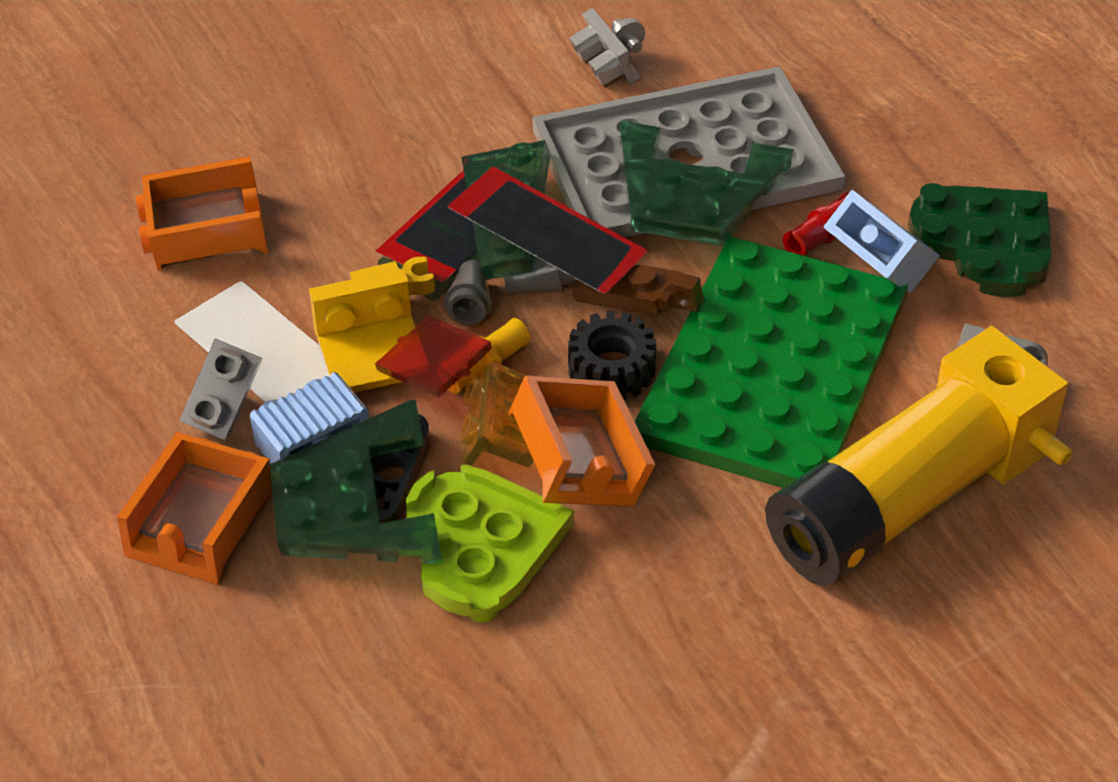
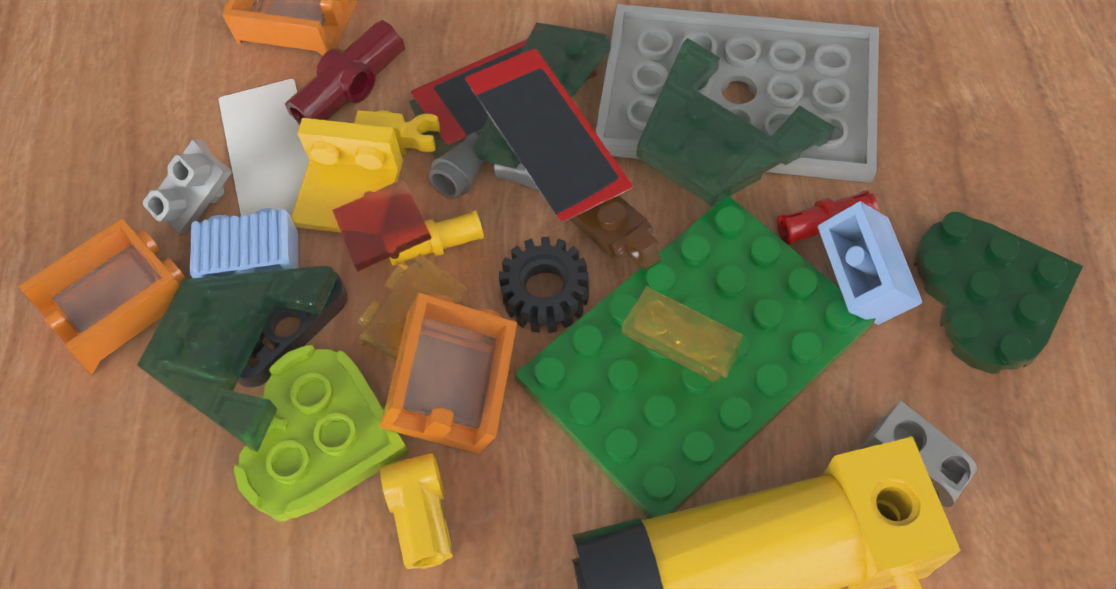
camera: 30 degrees right, 15 degrees up
none -> dark red piece [284,20,405,126]
none -> yellow piece [380,452,453,570]
none -> clear yellow bracket [622,286,743,381]

